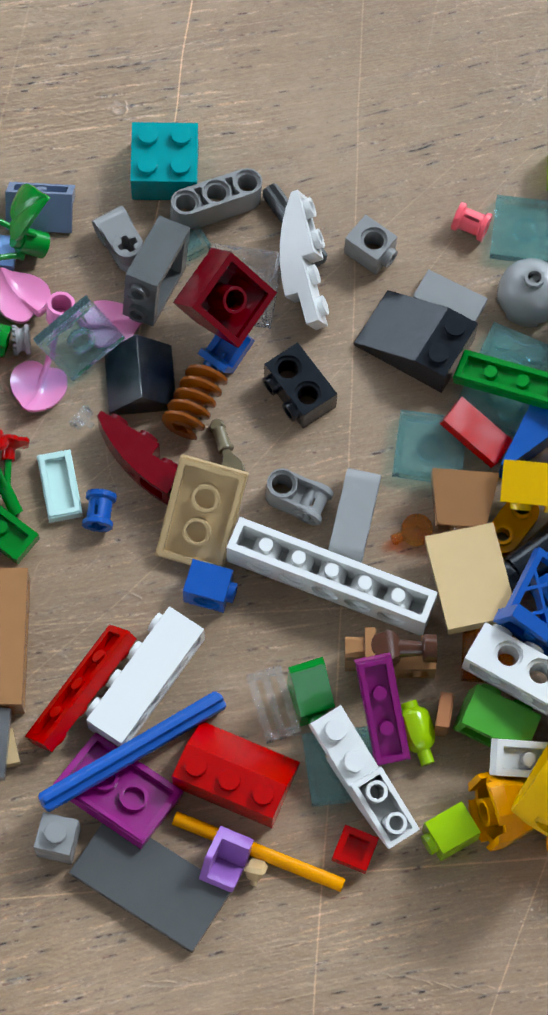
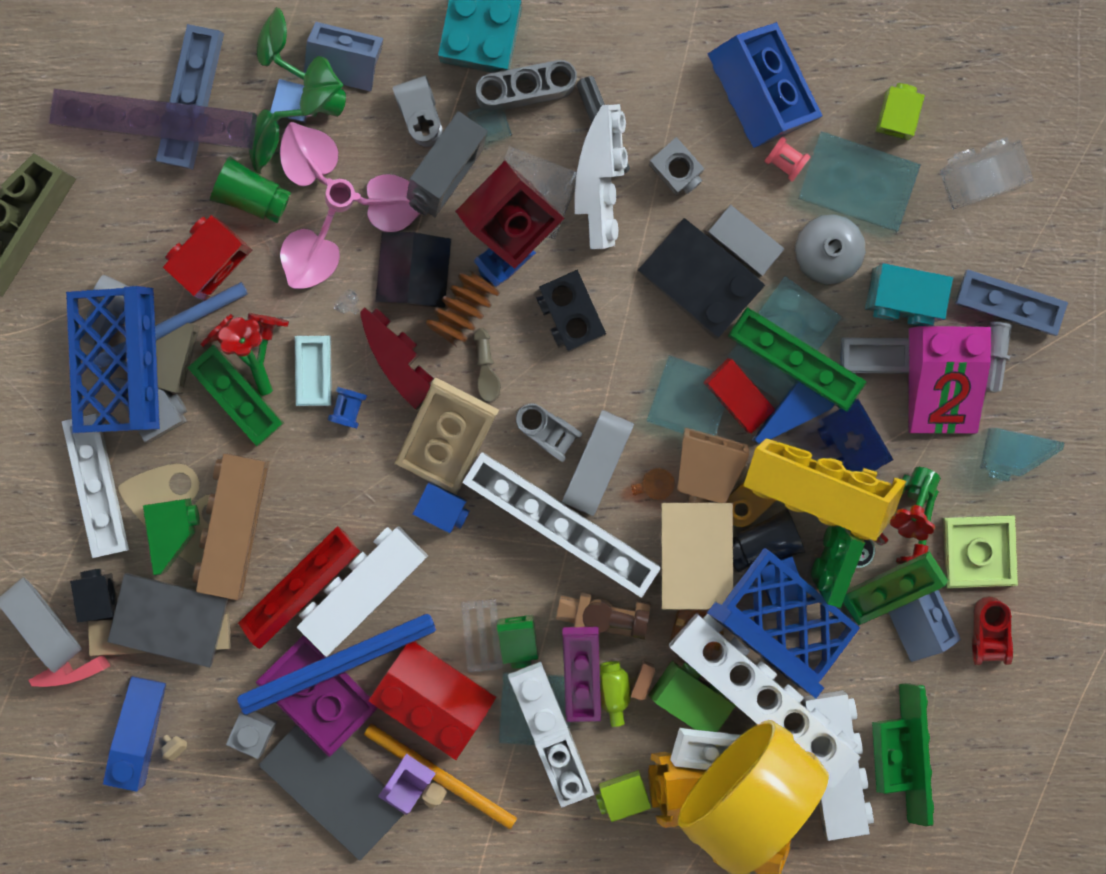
camera: 15 degrees right, 20 degrees up
light grey bush [12,324,31,355] -> none
clear light blue tile [33,295,126,381] -> none
red plate [331,824,379,874] -> none
none -> blue slope [707,22,823,148]

